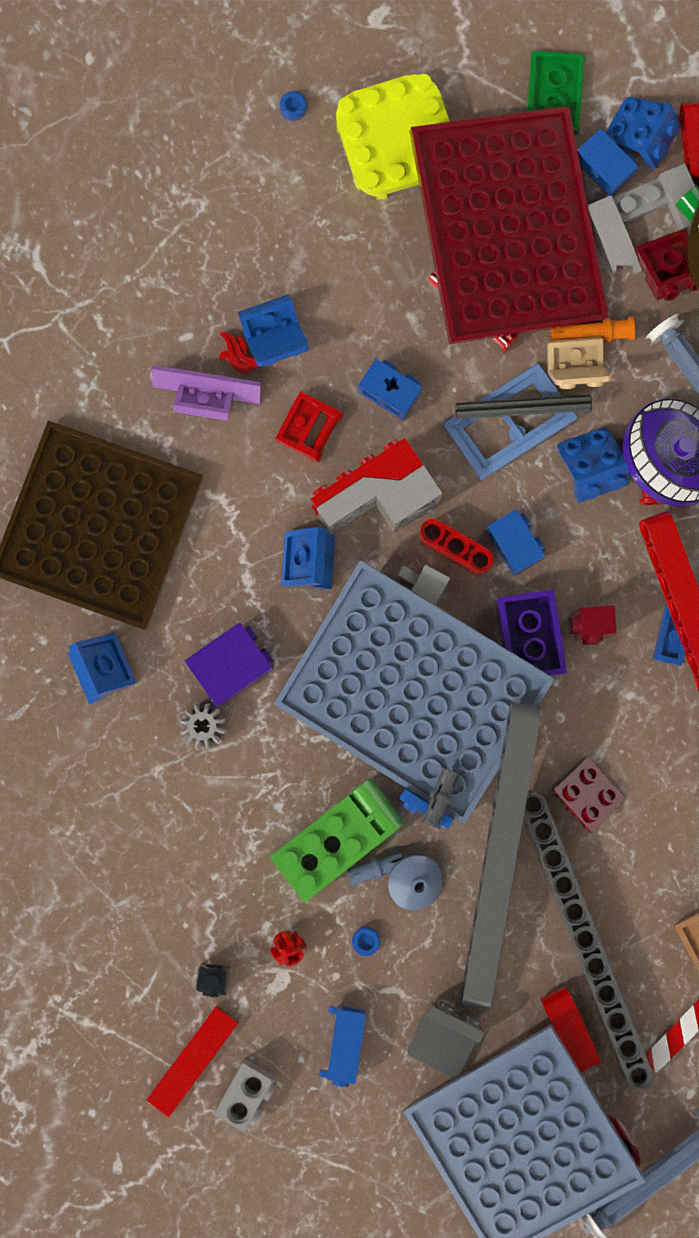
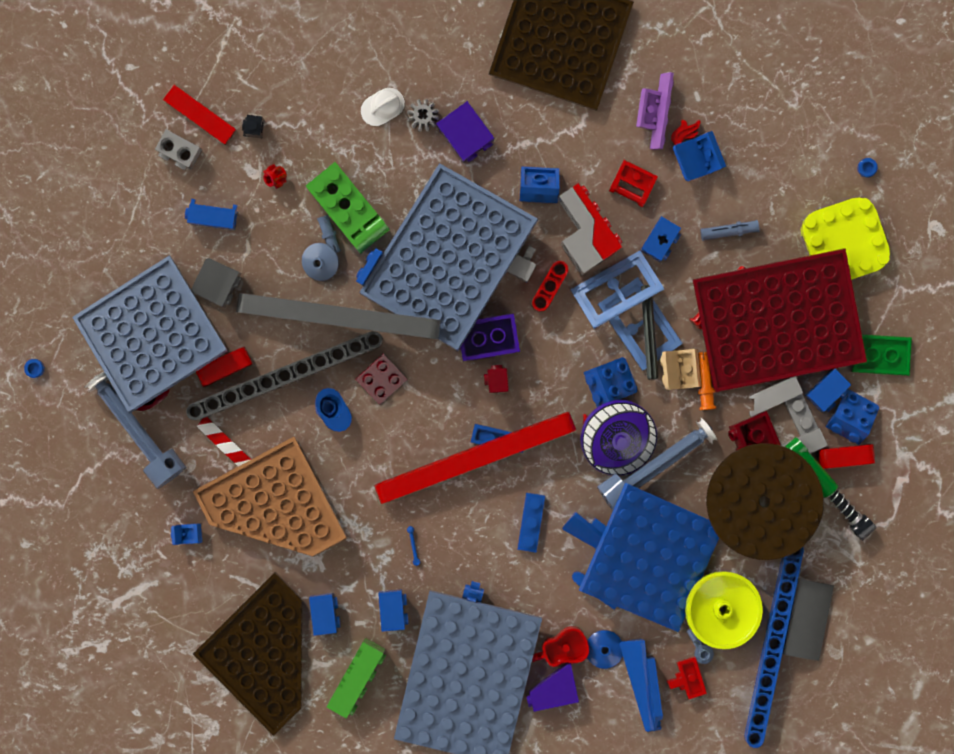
camera: 85 degrees right, 5 degrees up
blue bracket [67,633,137,704] -> none
blue tile [352,927,380,956] -> none
dark grey pin [421,768,460,829] -> none
blue brick [486,509,546,577] -> none
none -> blue piece [315,388,352,432]
none -> white piece [361,88,405,126]
none -> medium blue door [570,251,665,329]
none -> sand blue pin [700,220,759,241]

